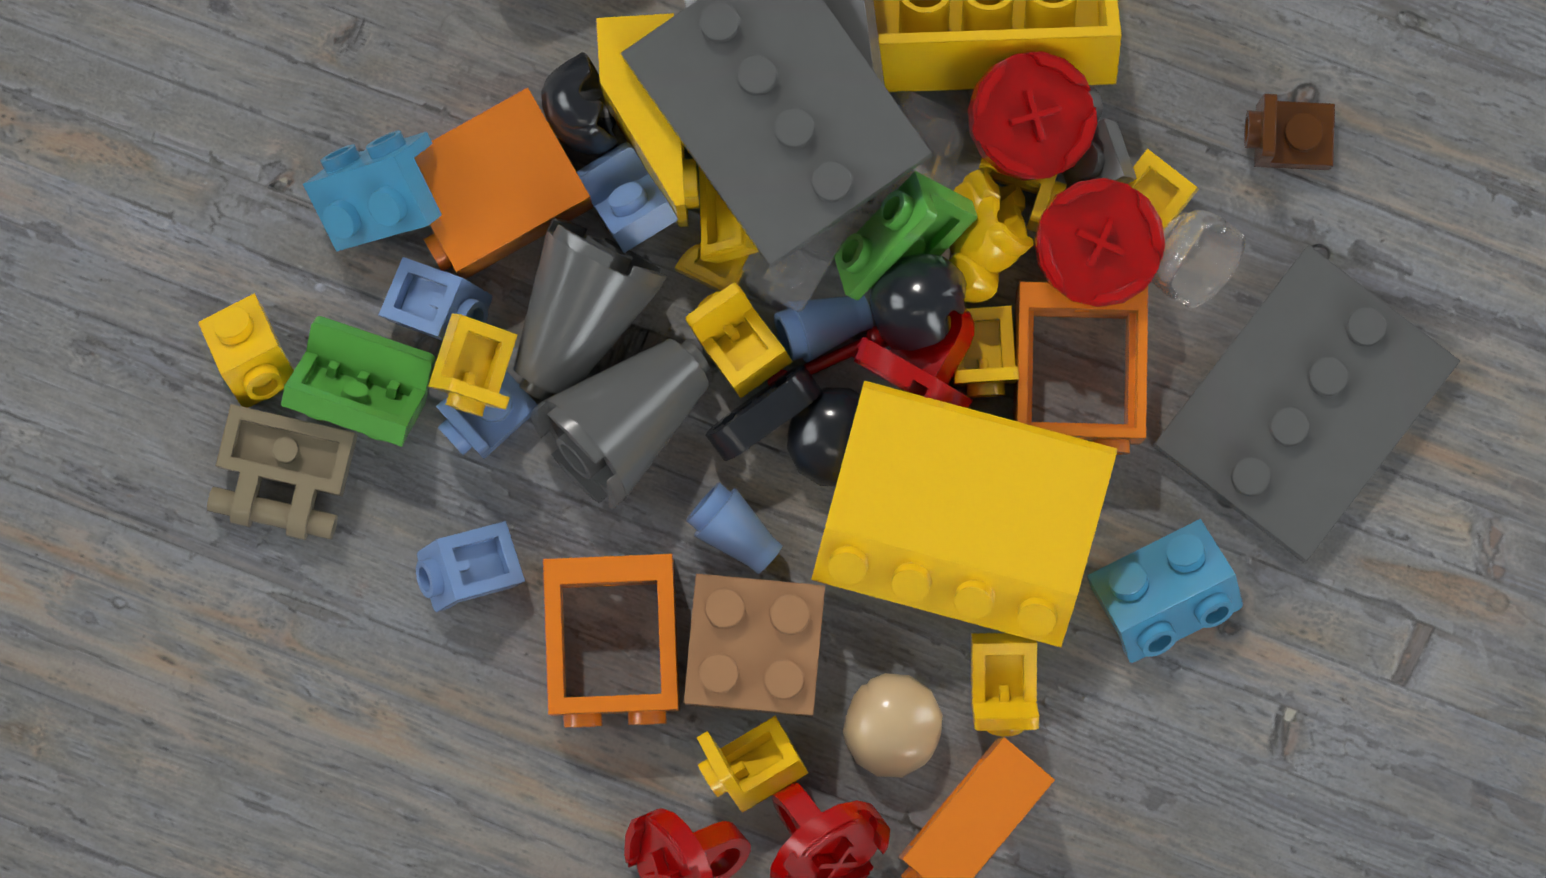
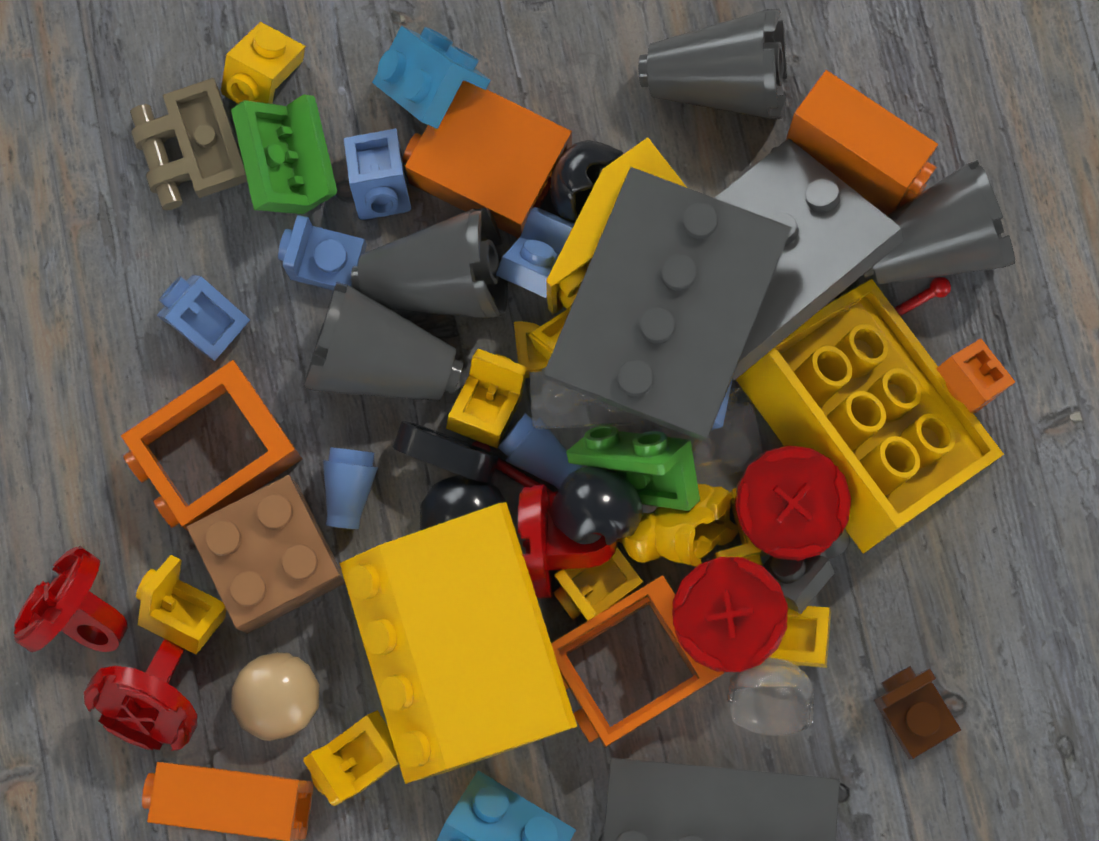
camera: 60 degrees right, 5 degrees down
yellow bracket [428,313,518,417] -> none

